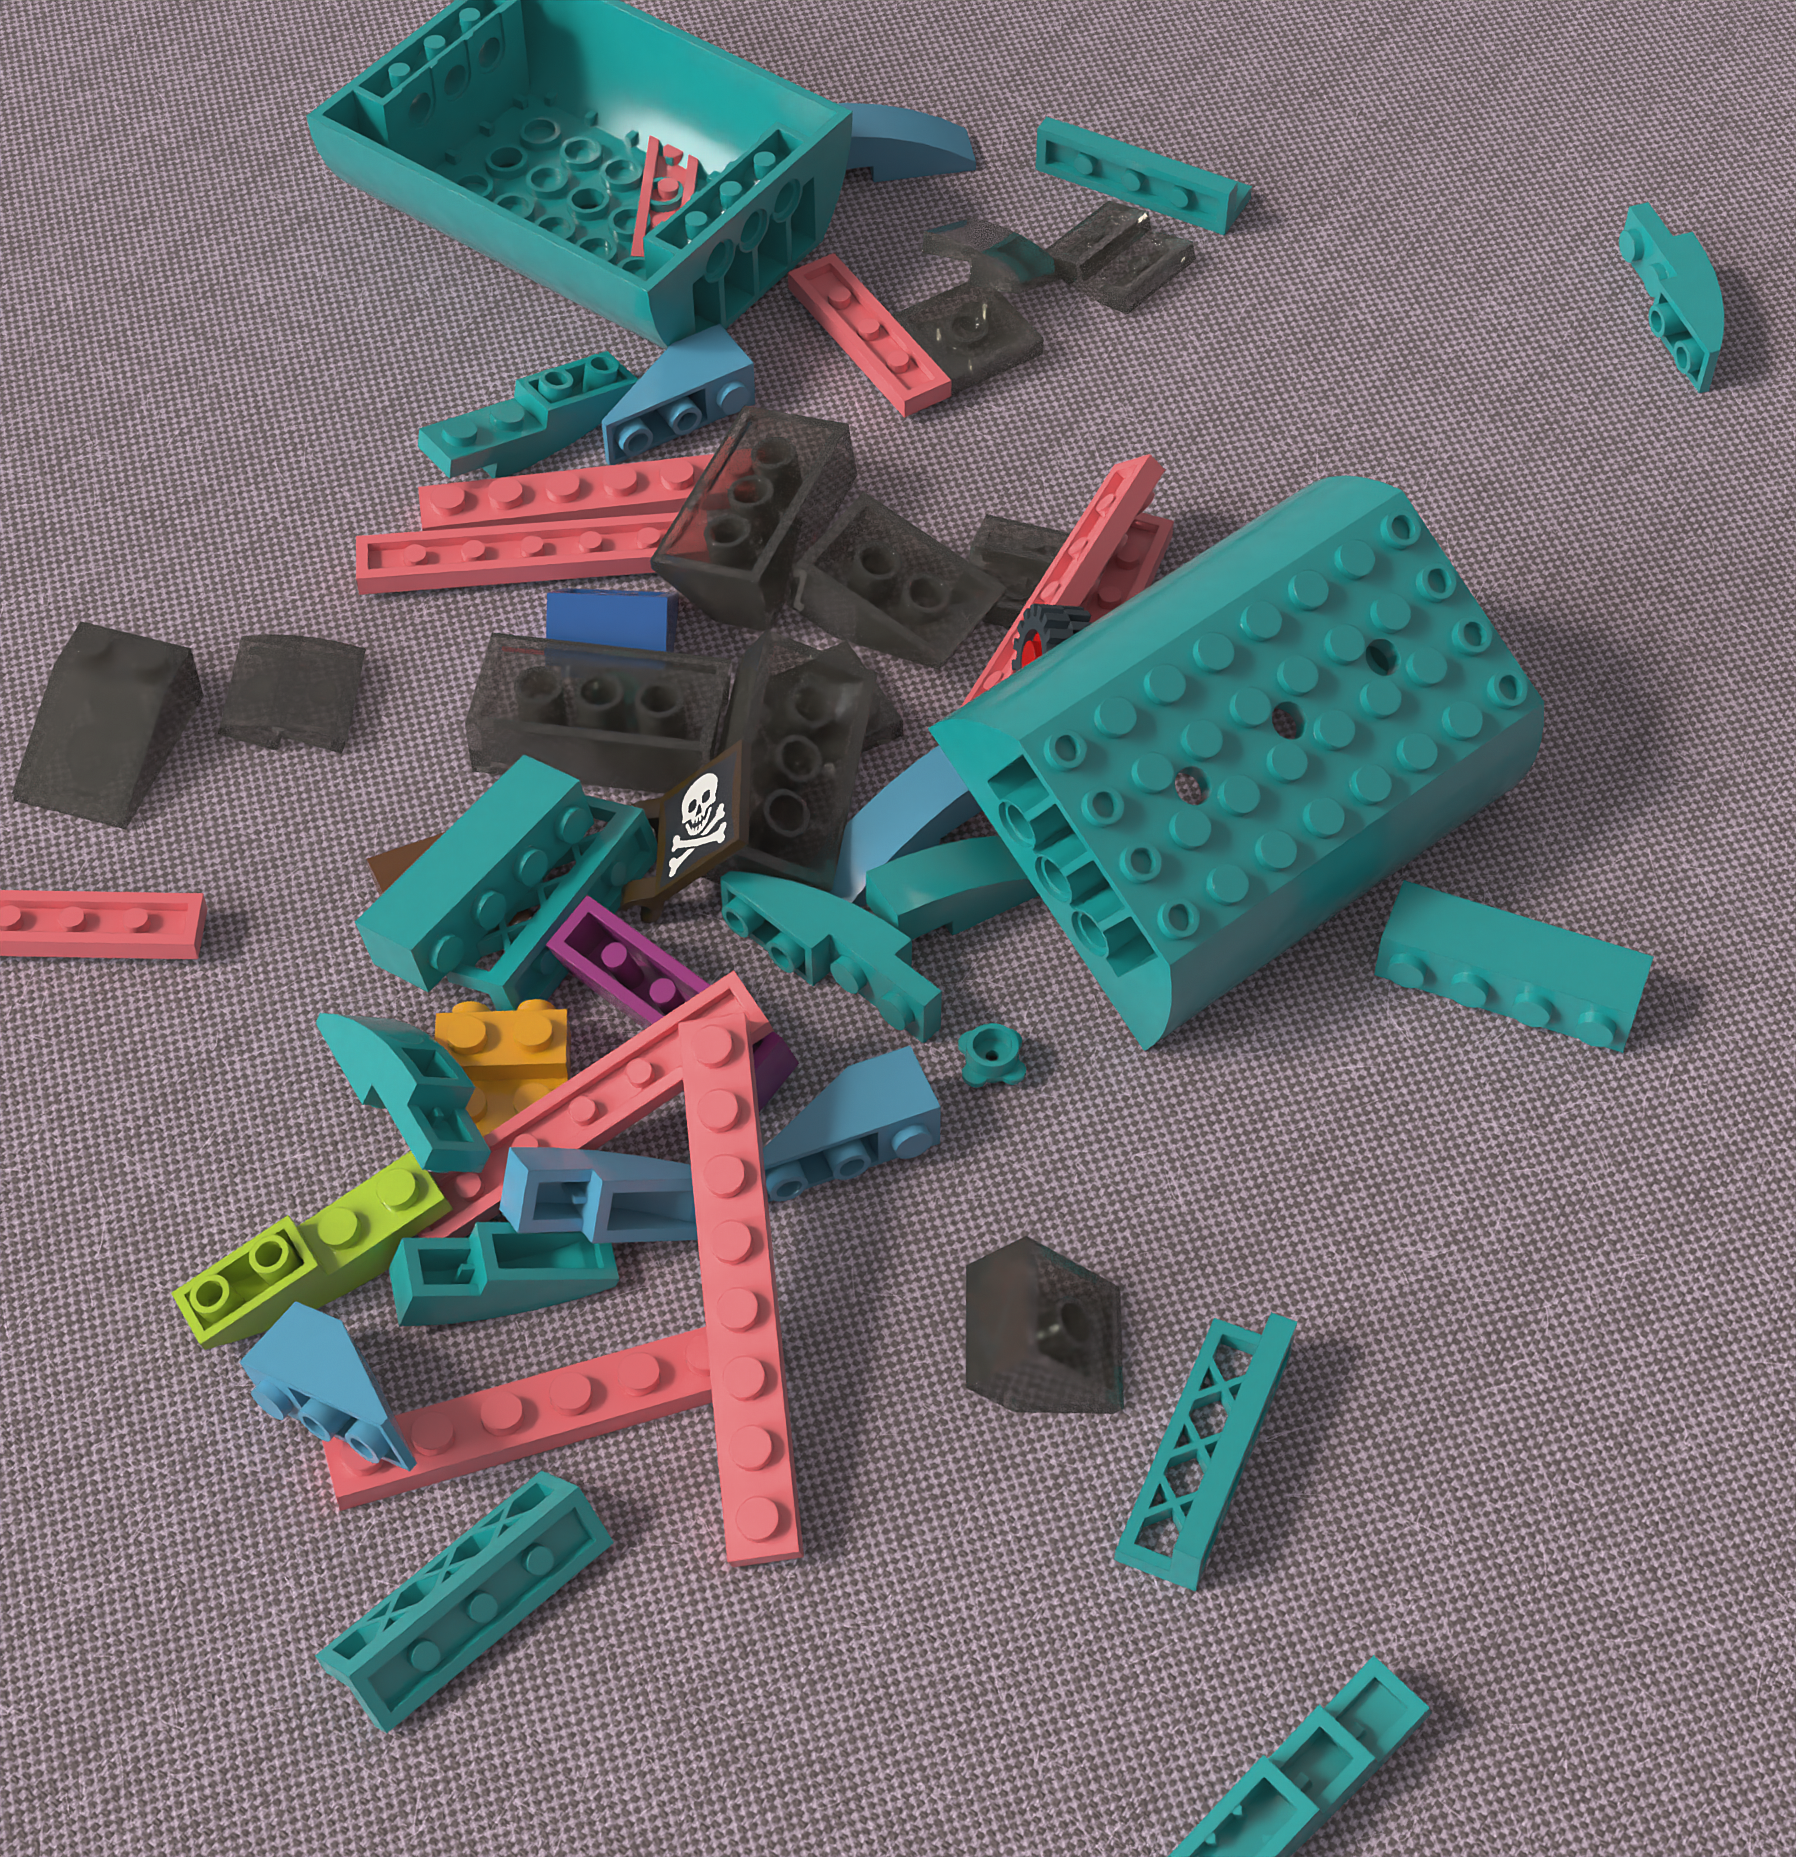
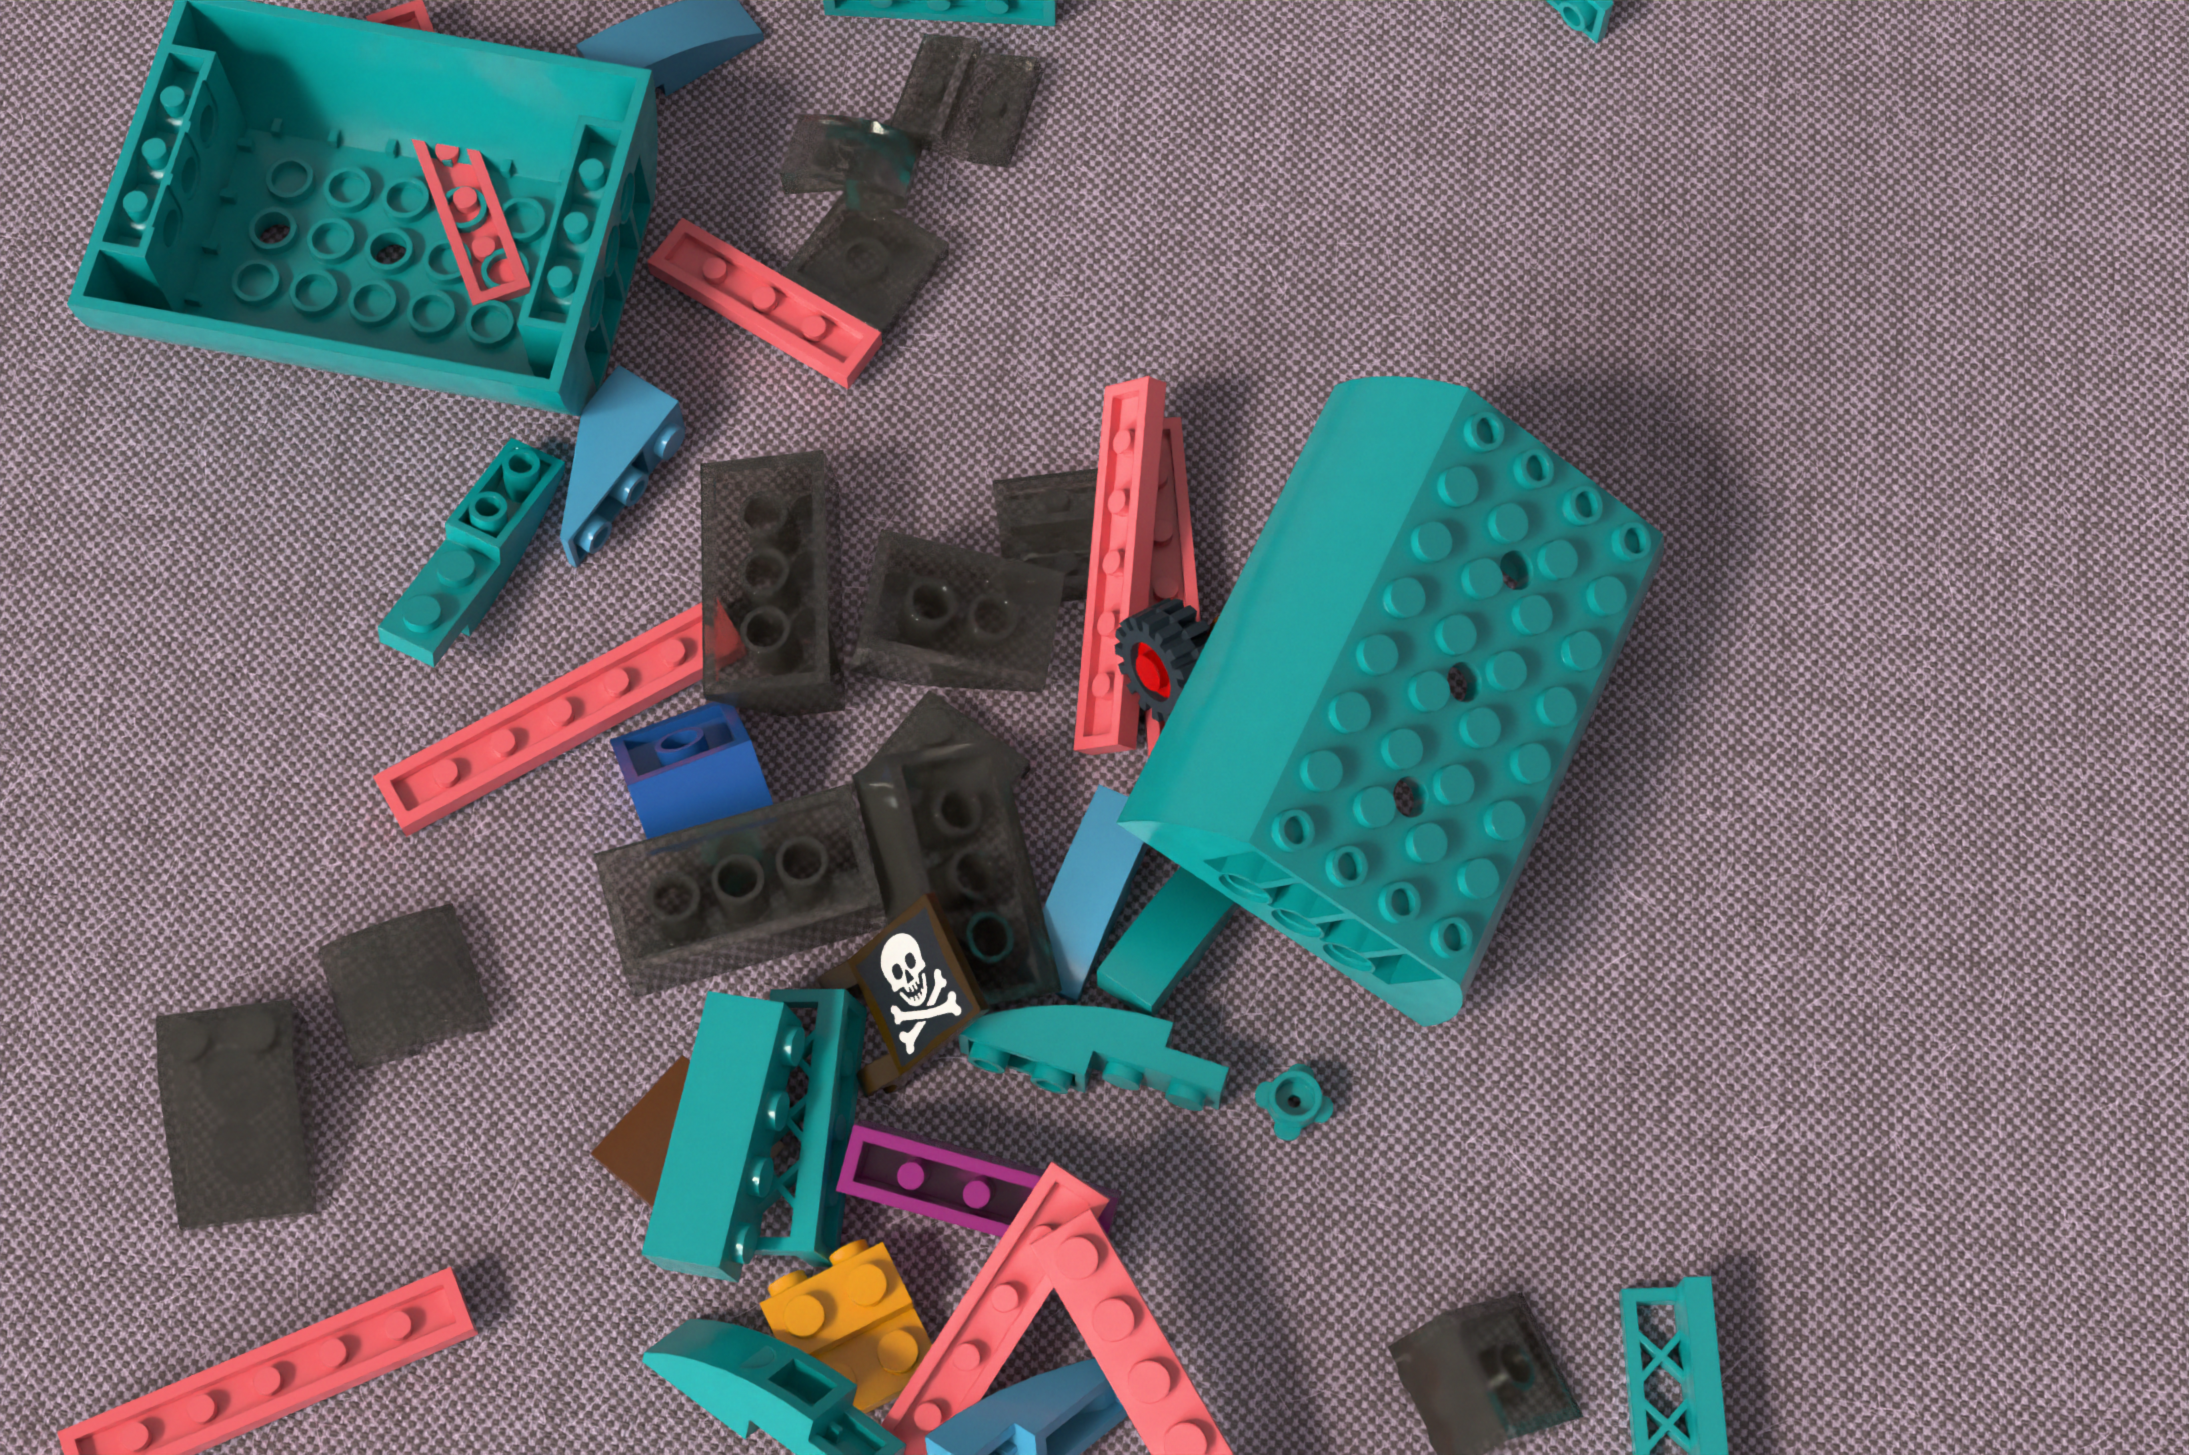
camera: 25 degrees left, 15 degrees up
coral plate [418,449,766,531] -> none
dark azure slope [763,1046,941,1202] -> none
teal brick [1374,880,1654,1053] -> none

